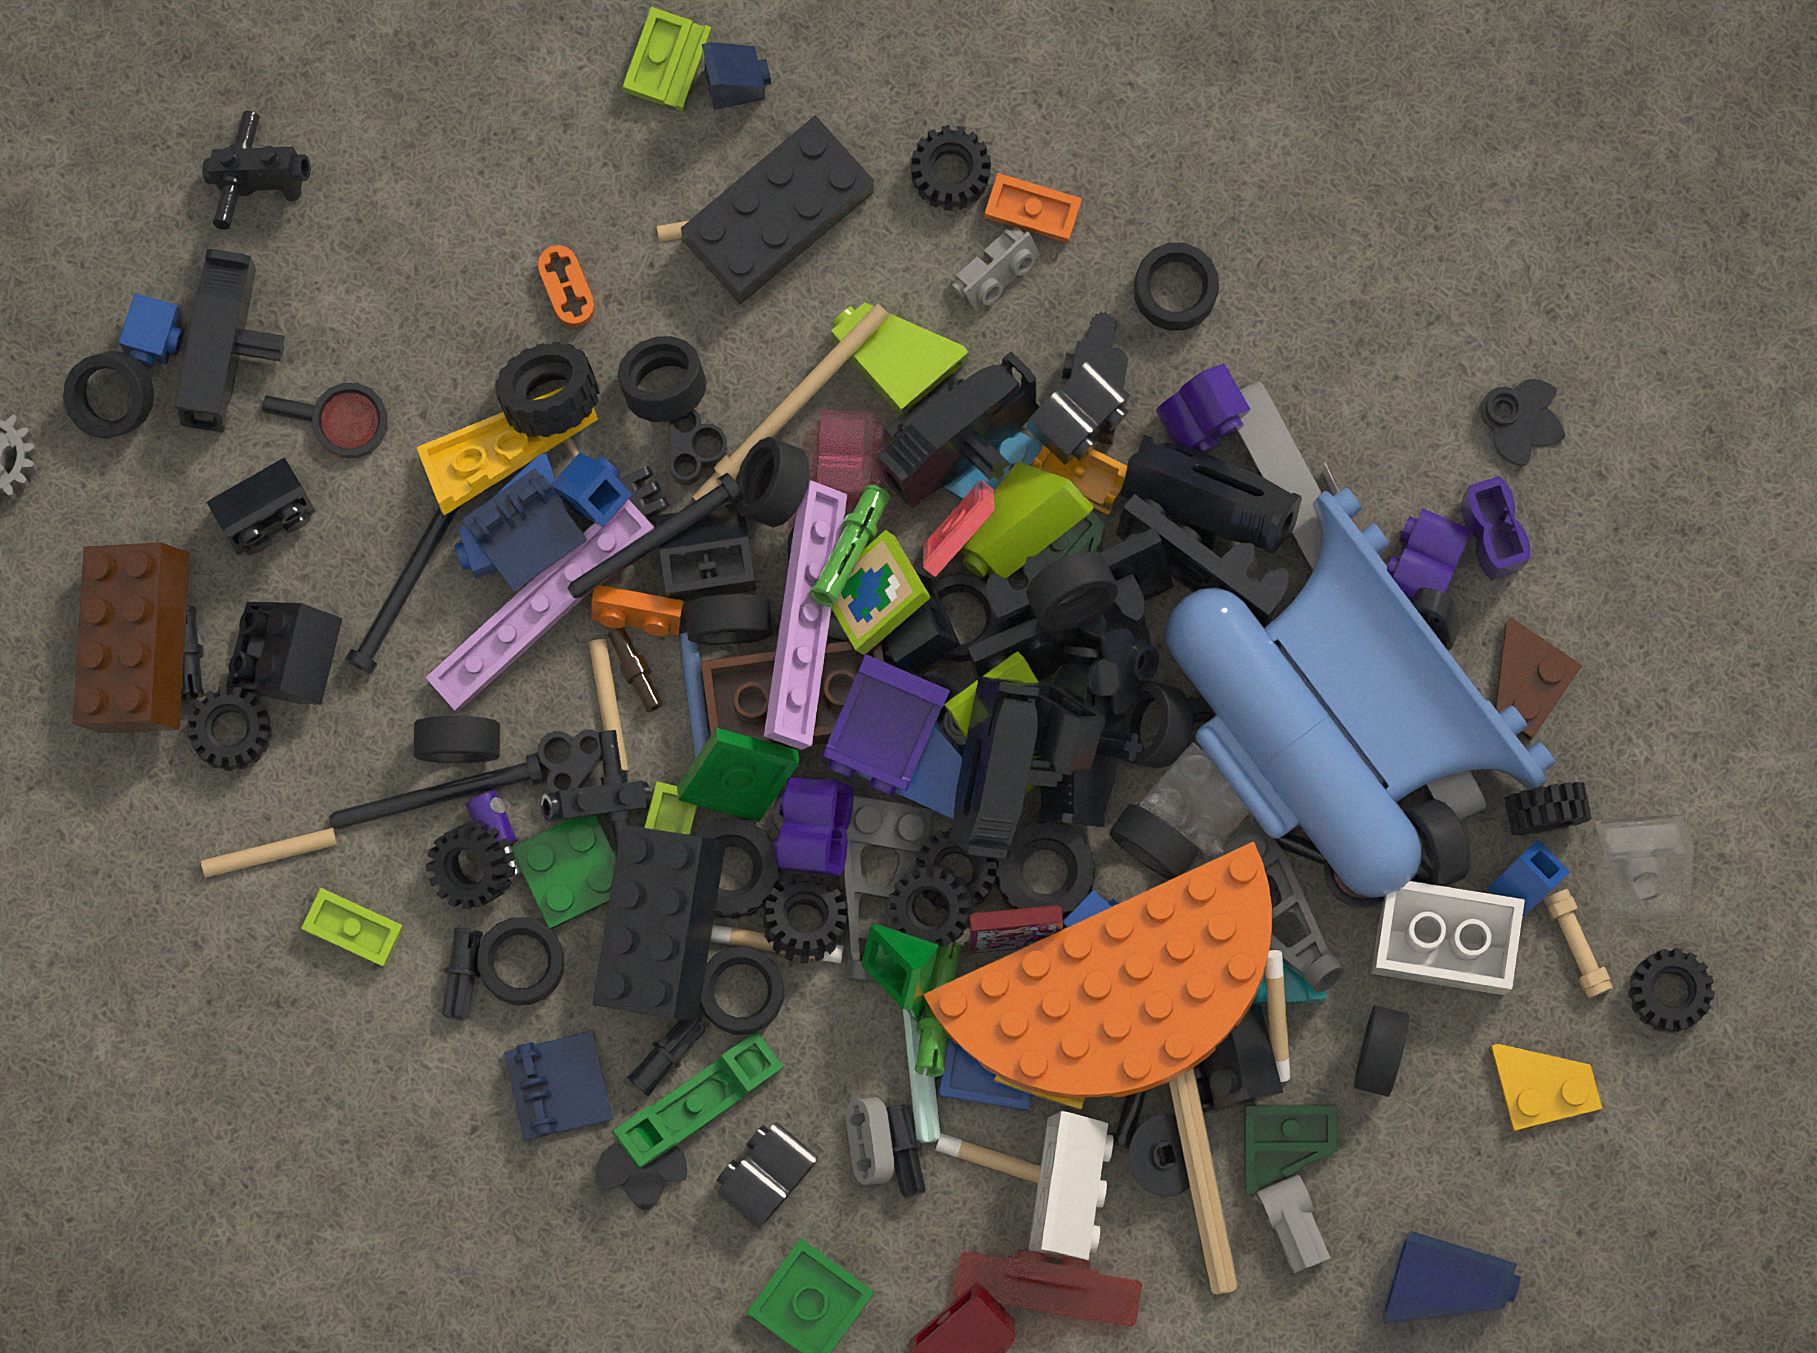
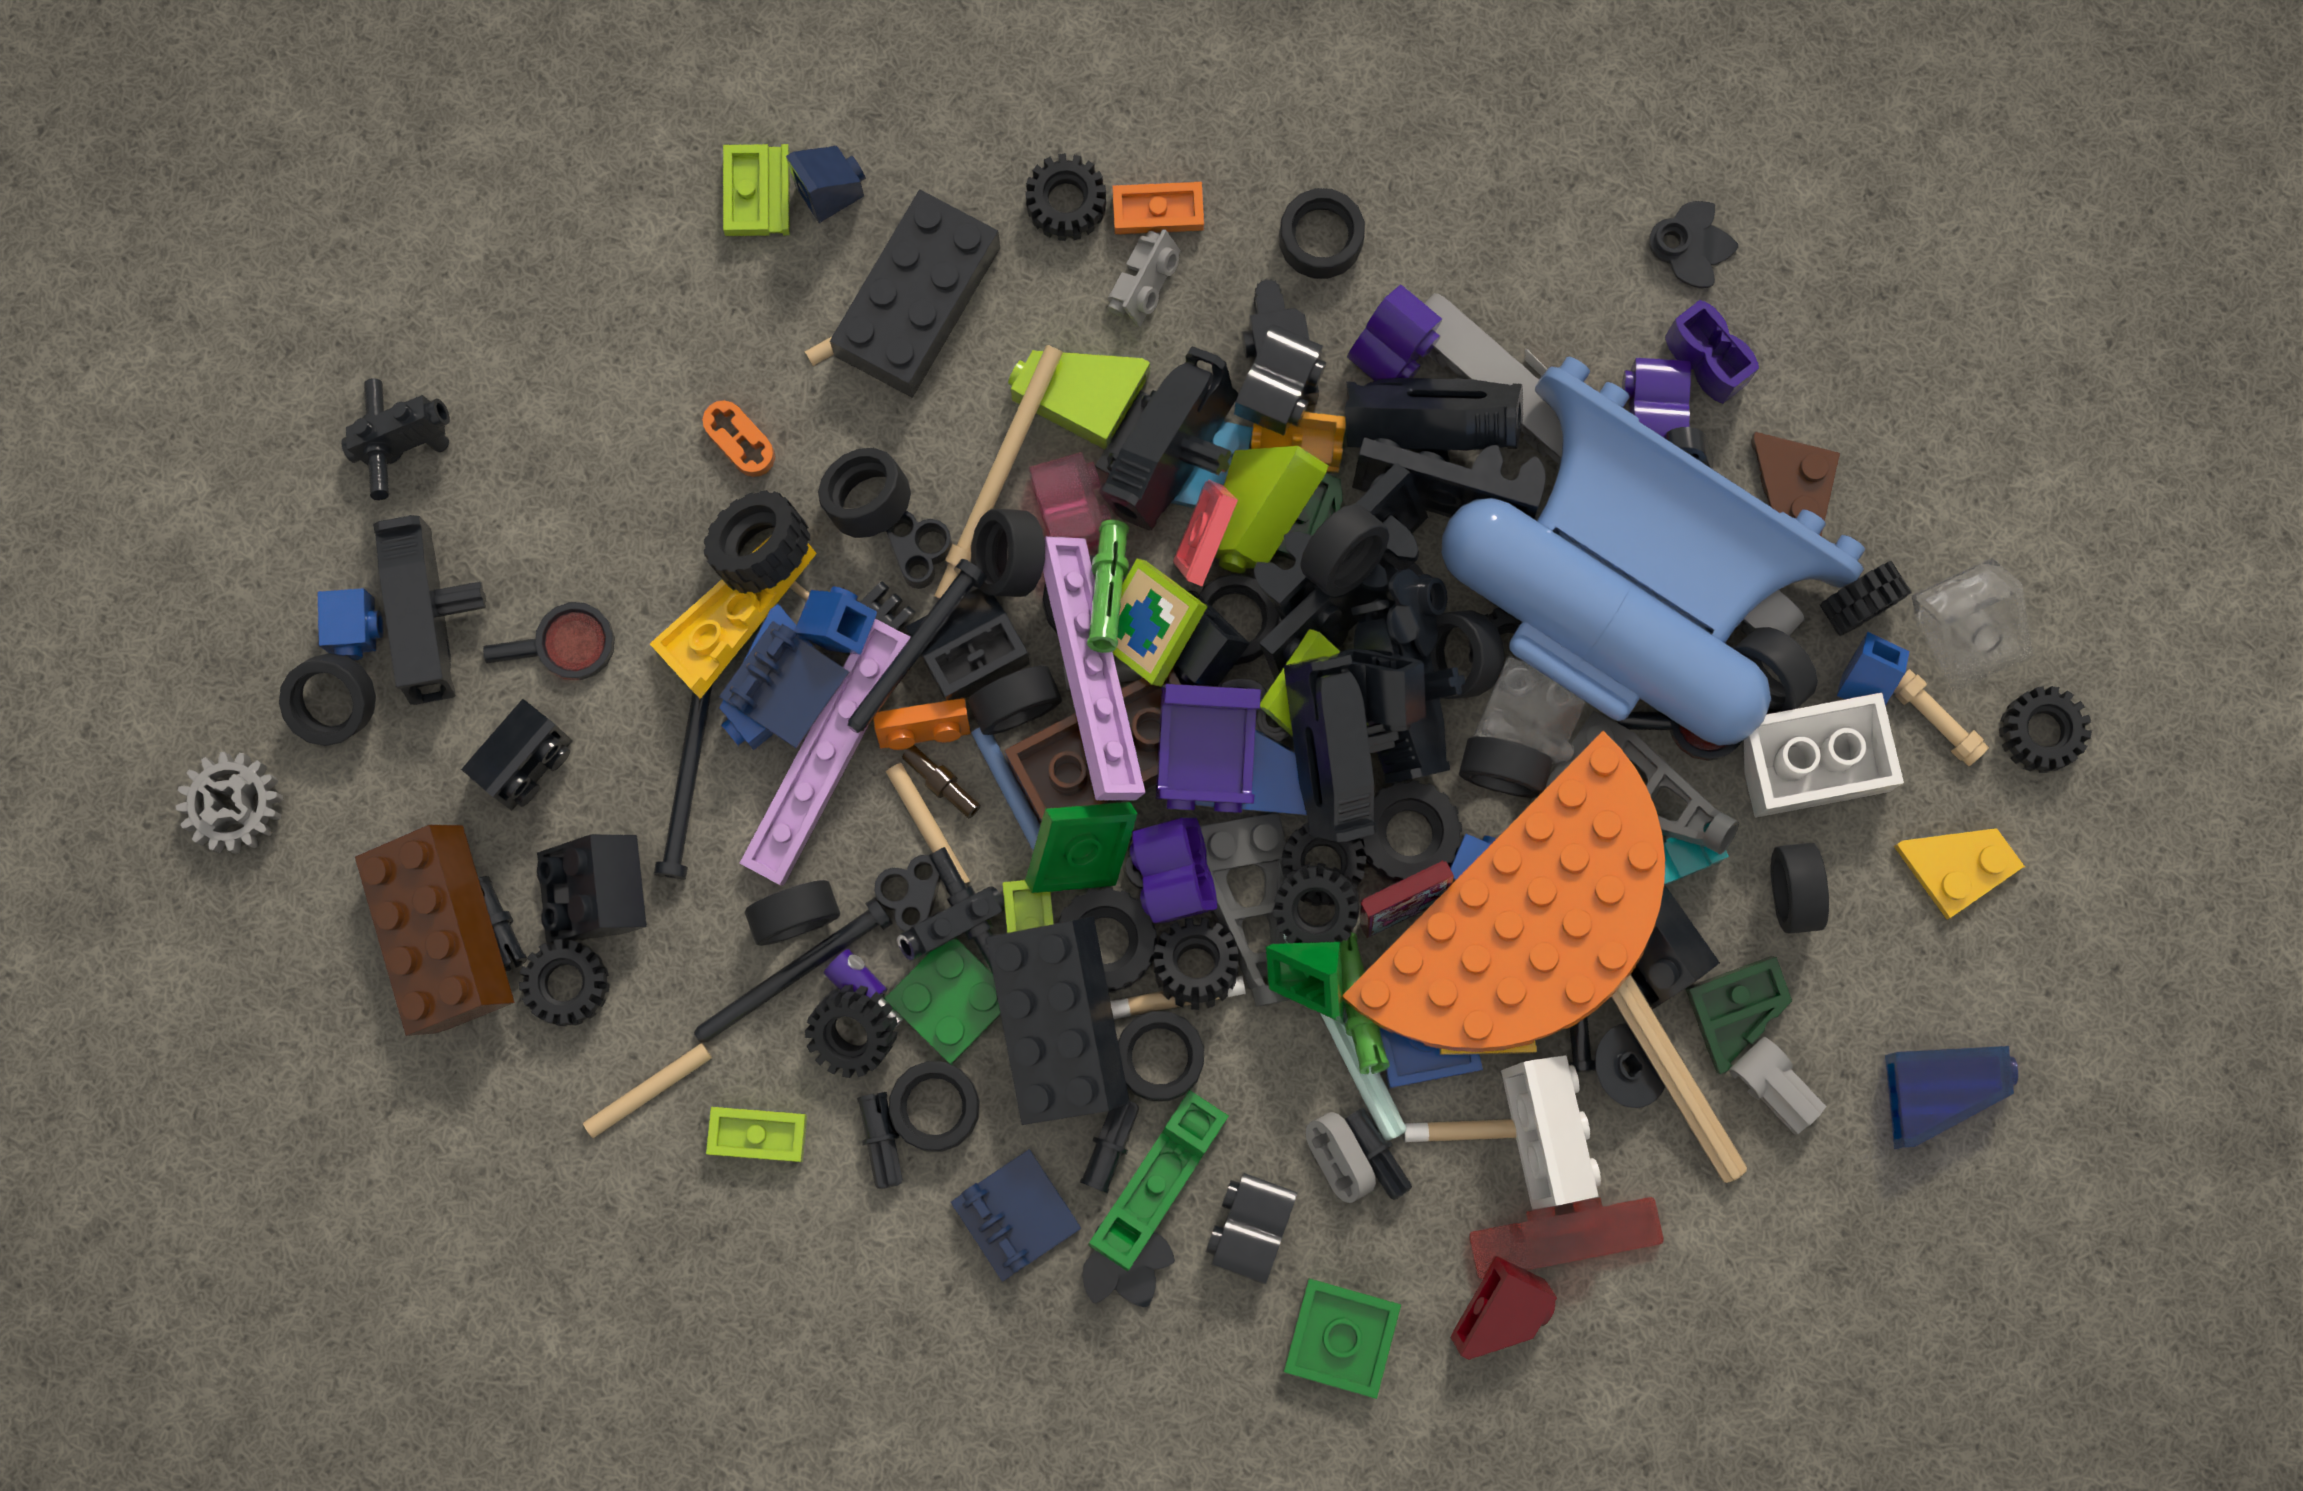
camera: 20 degrees left, 0 degrees up
tan bar [1265,950,1290,1082] -> none

